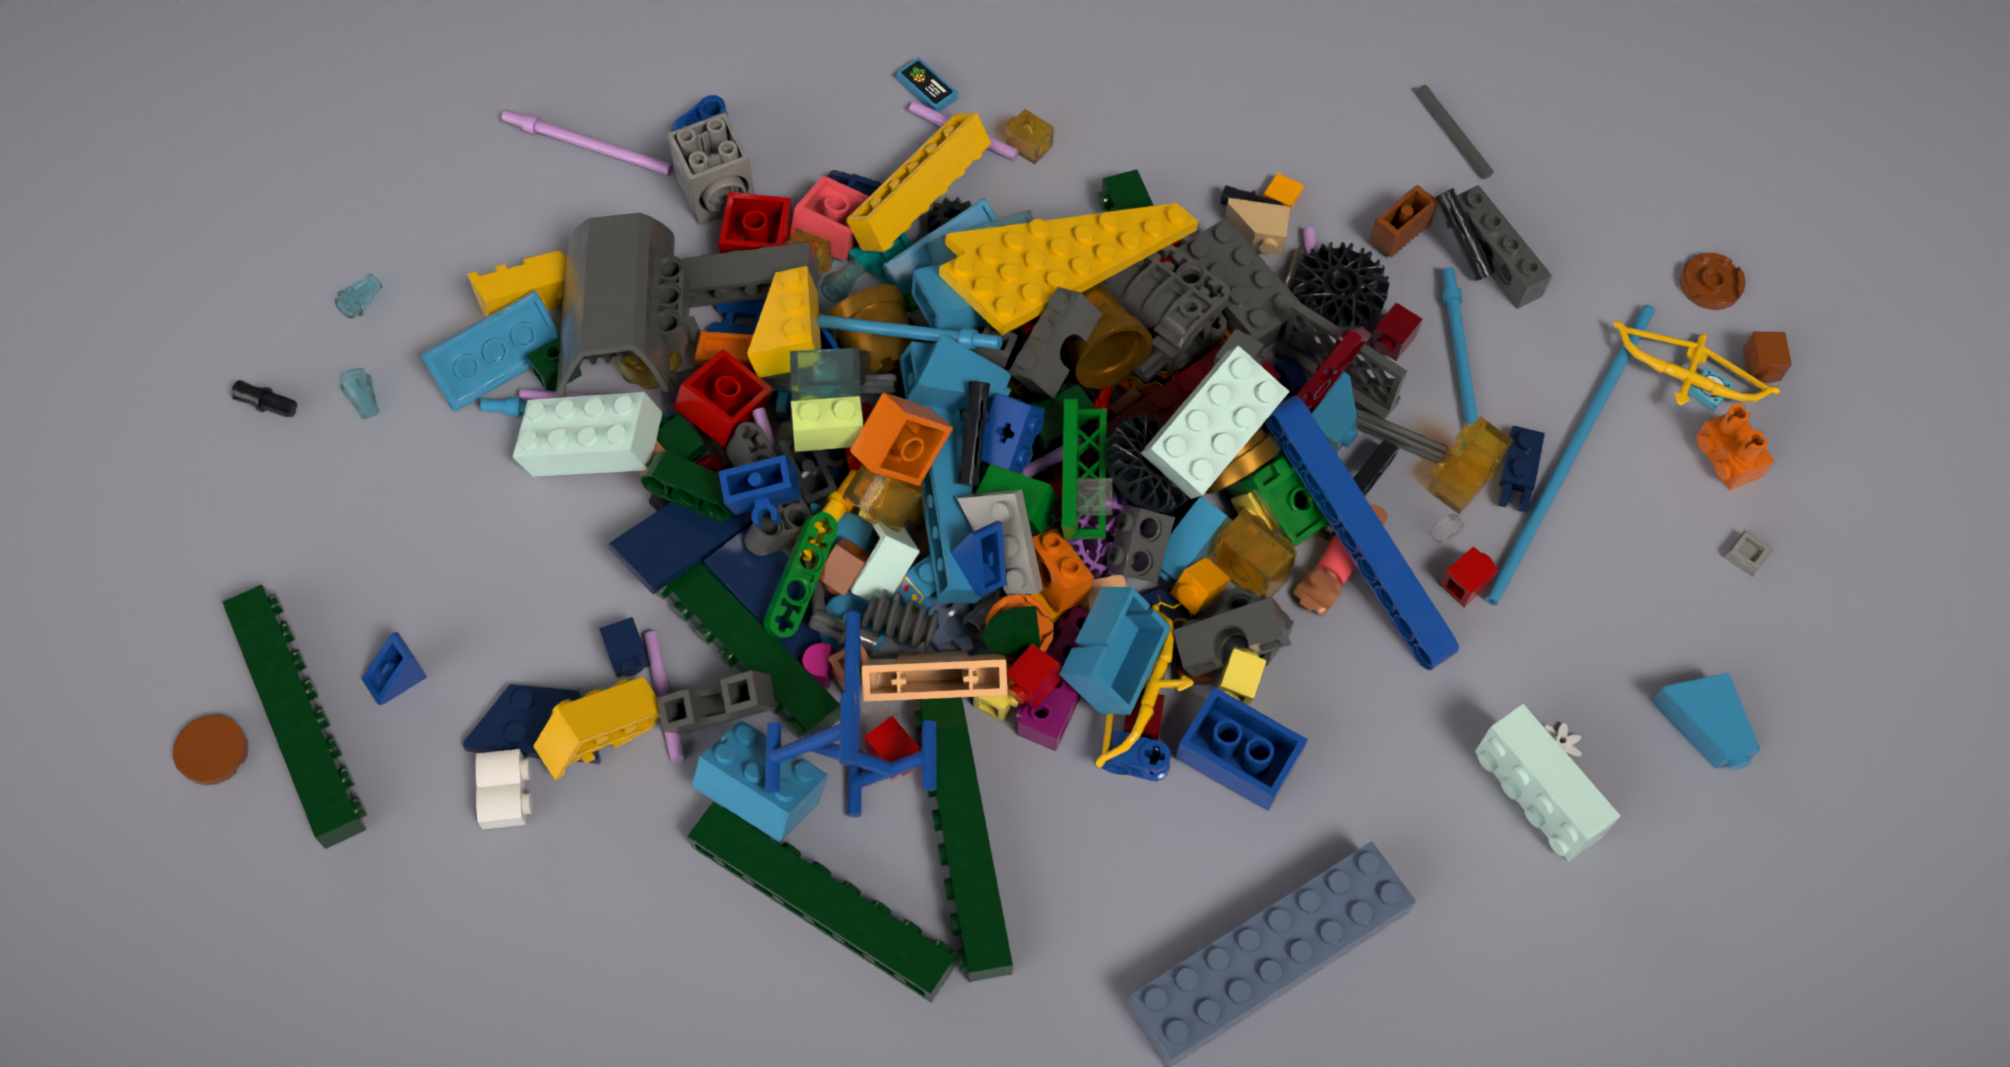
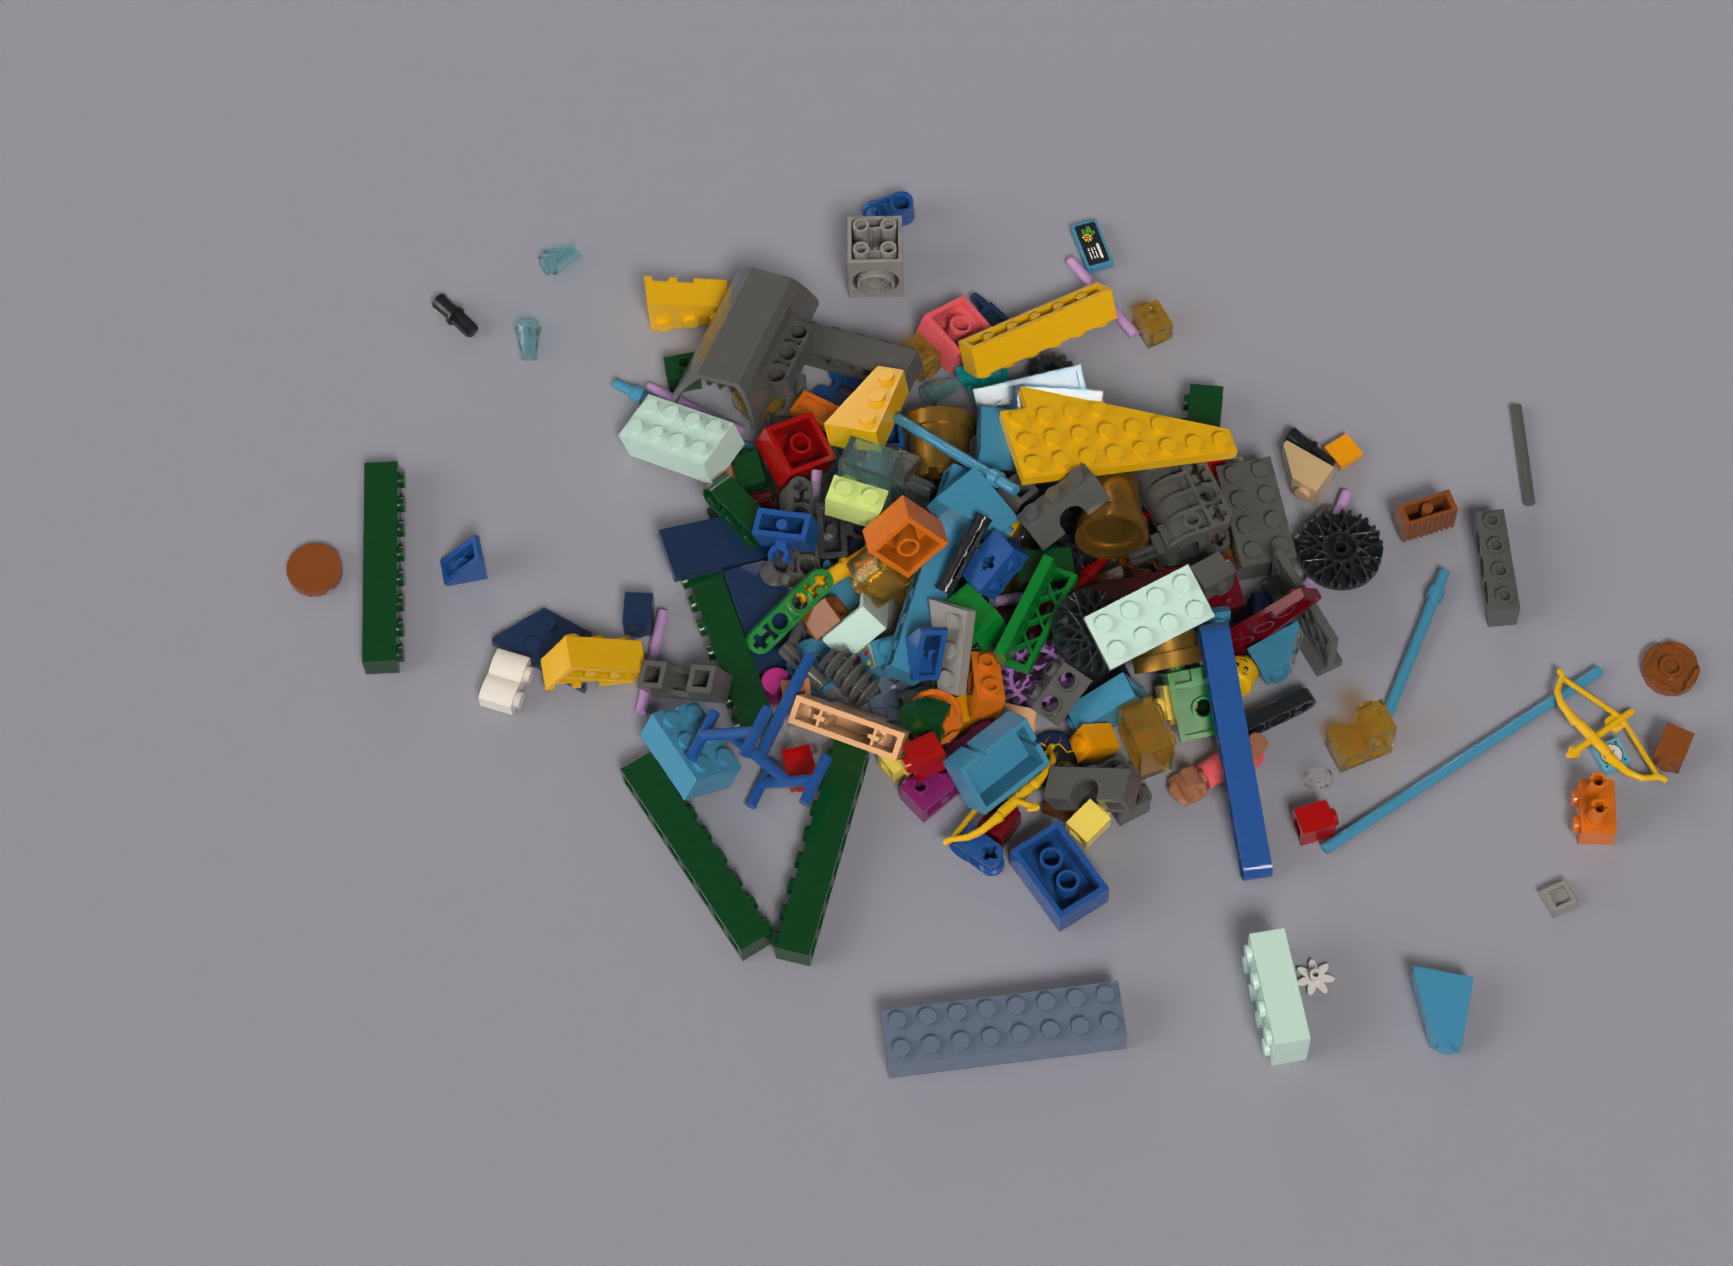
camera: 30 degrees right, 0 degrees up
dark azure tile [420,290,561,412] -> none
lavender bar [502,109,673,176] -> none
red brick [718,192,793,254] -> none
clear tile [1077,478,1113,515] -> none
dark grey axle [1356,410,1448,463] -> none
dark red brick [1370,302,1423,361] -> none
black pin [1435,188,1494,281] -> none
dark blue hinge [1498,425,1545,513] -> none

